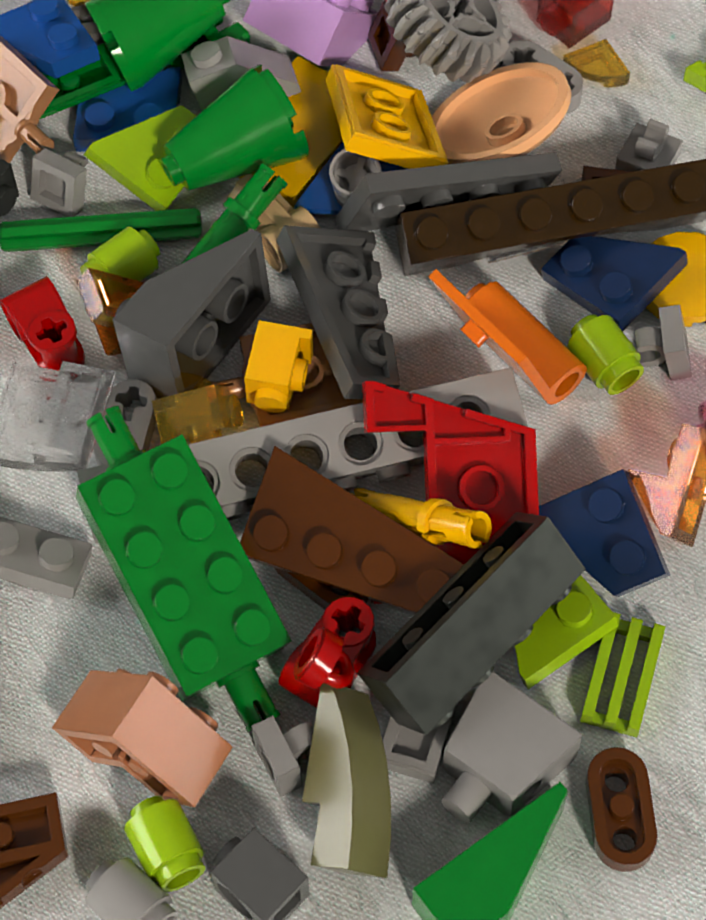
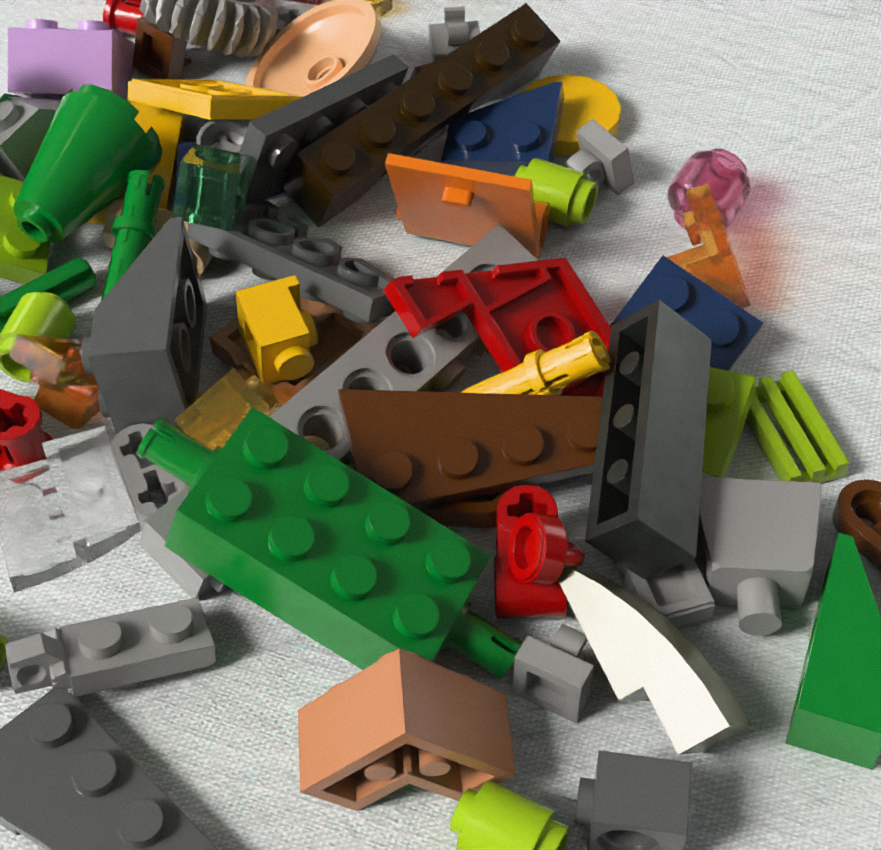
camera: 35 degrees left, 10 degrees down
none -> clear green brick [173,144,253,231]

